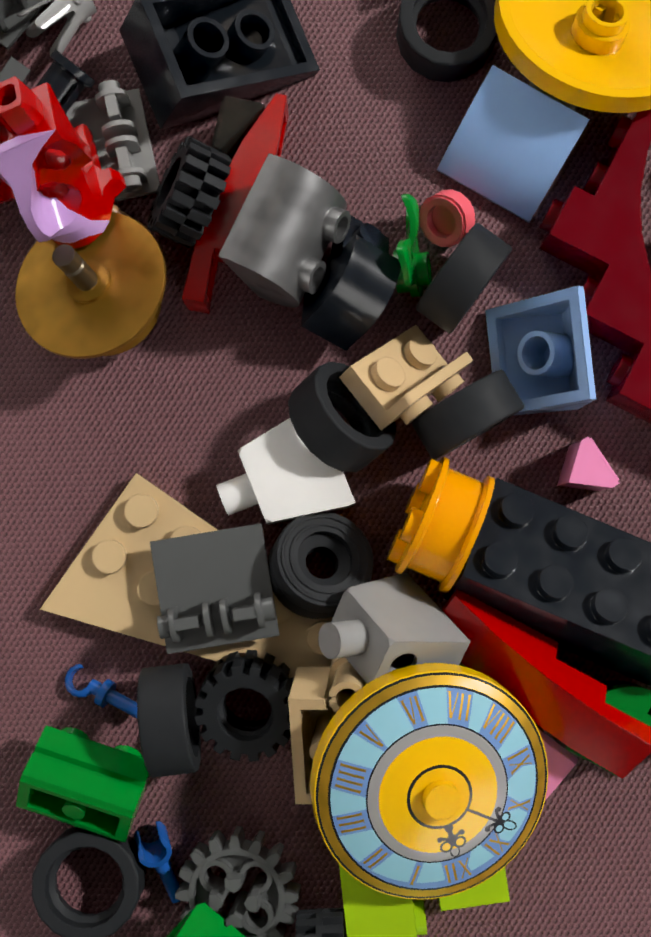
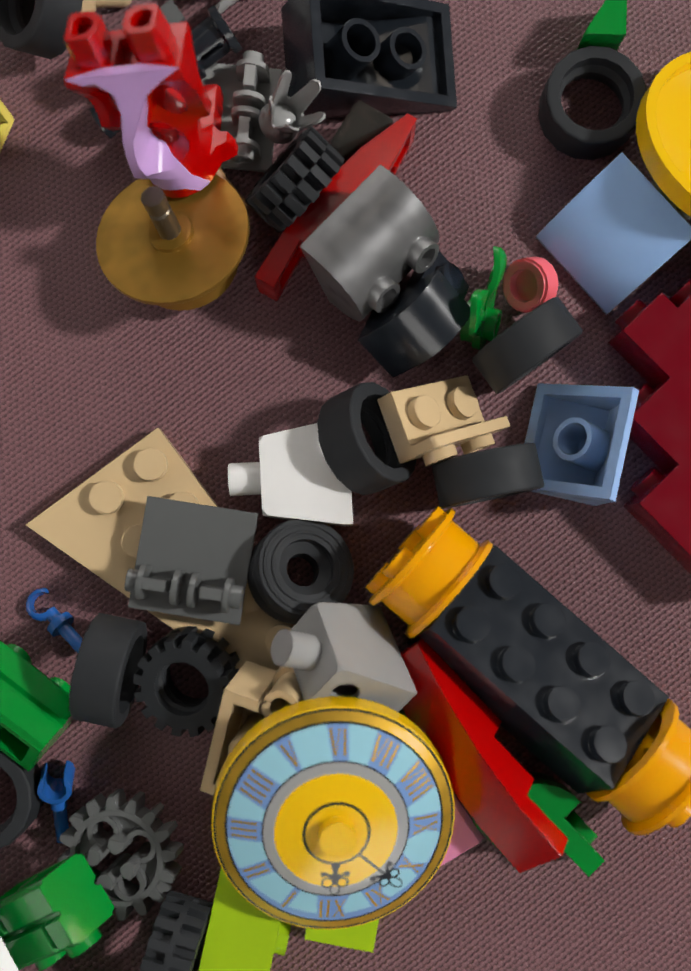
camera: 20 degrees right, 0 degrees up
bright pink slope [557,436,619,491] -> none
none -> light grey piece [259,70,326,144]

